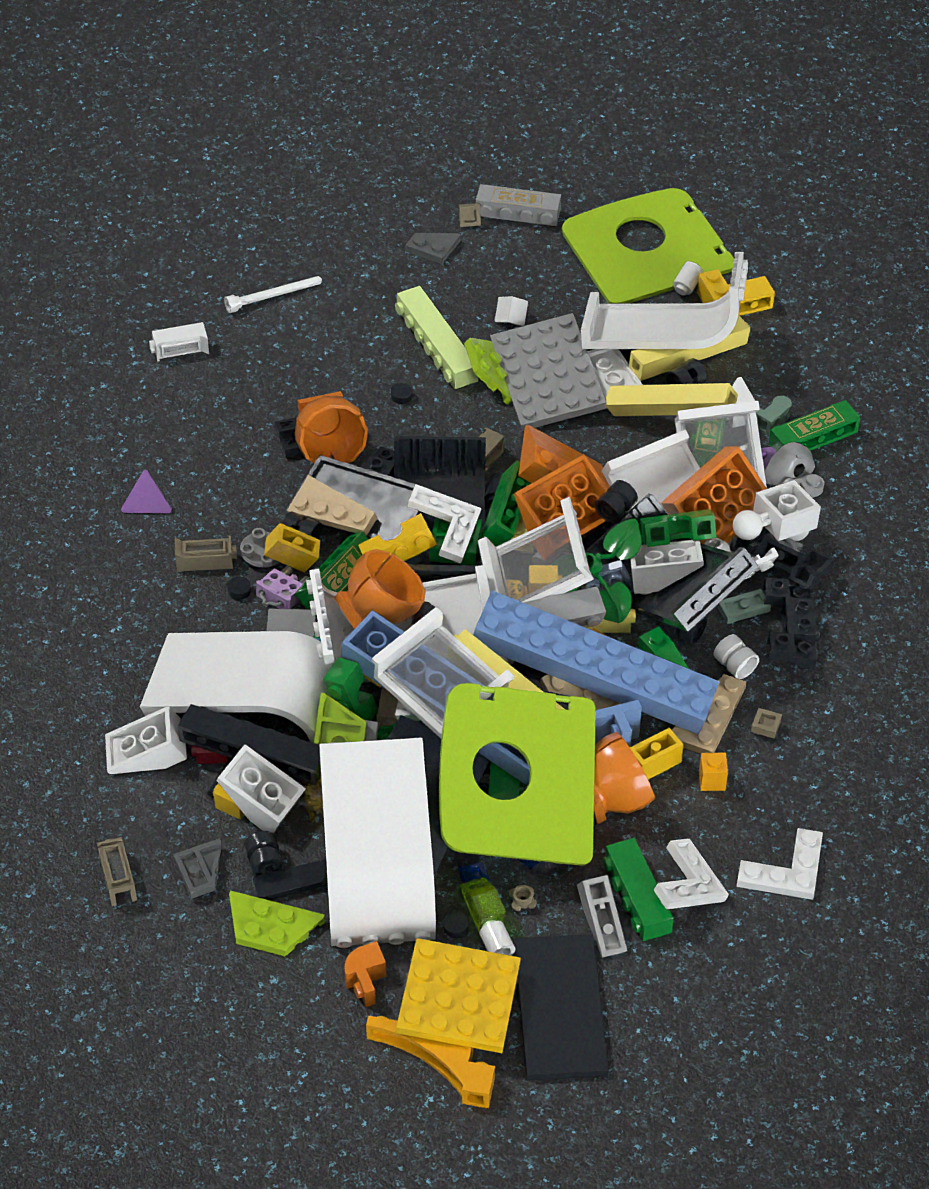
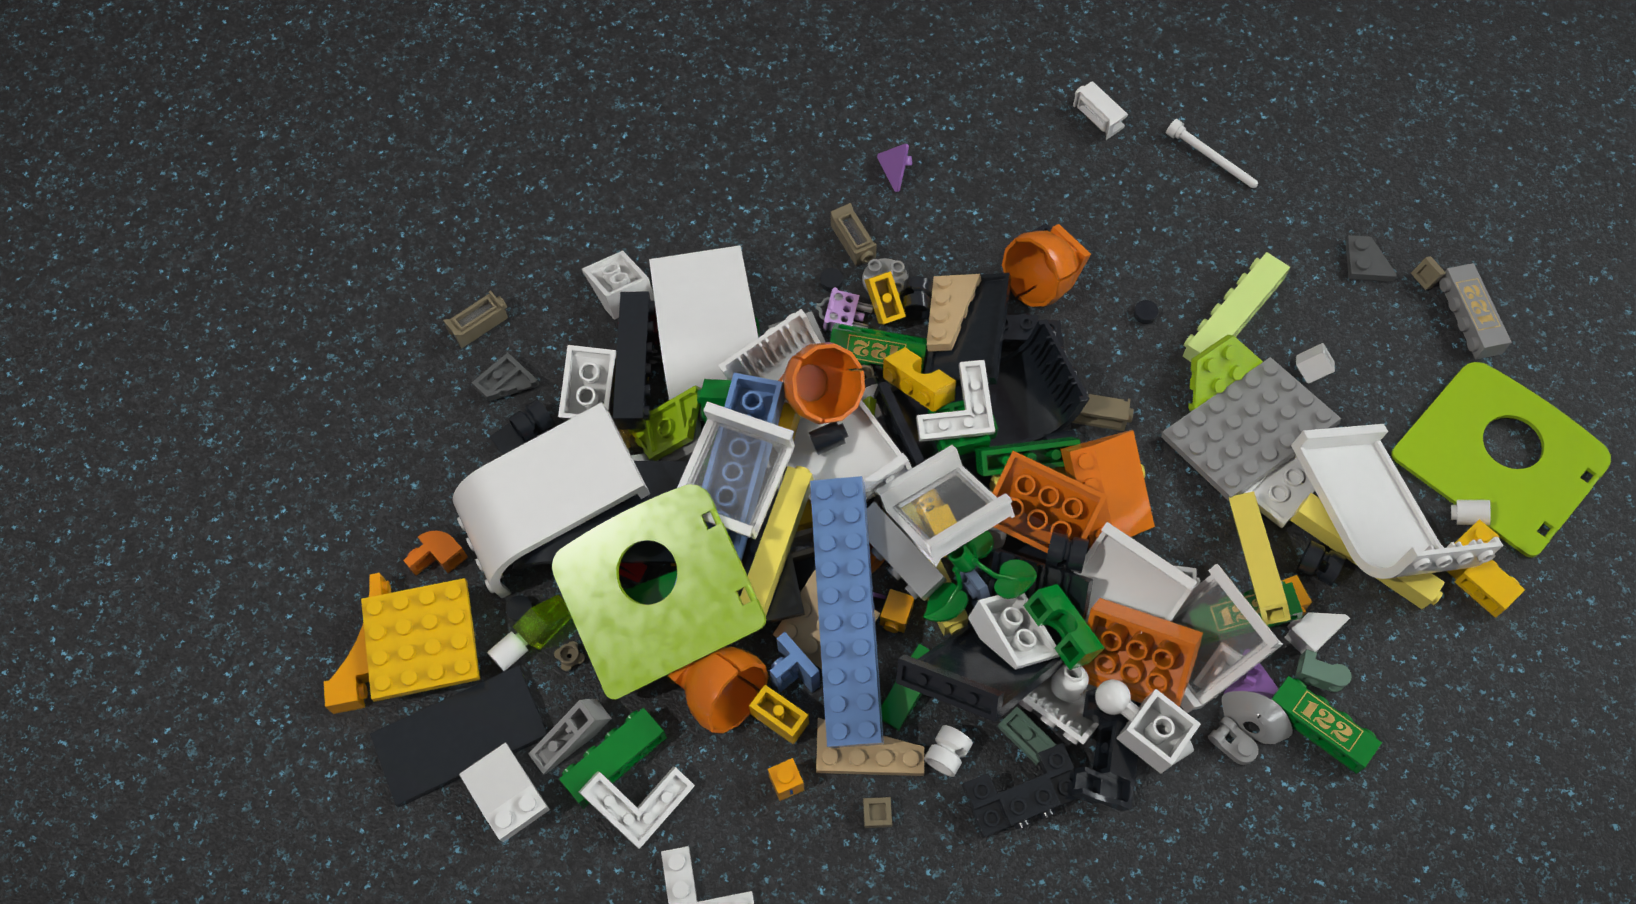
camera: 70 degrees right, 15 degrees up
lime wing [229,891,325,956] -> none
none -> white slope [459,742,550,842]

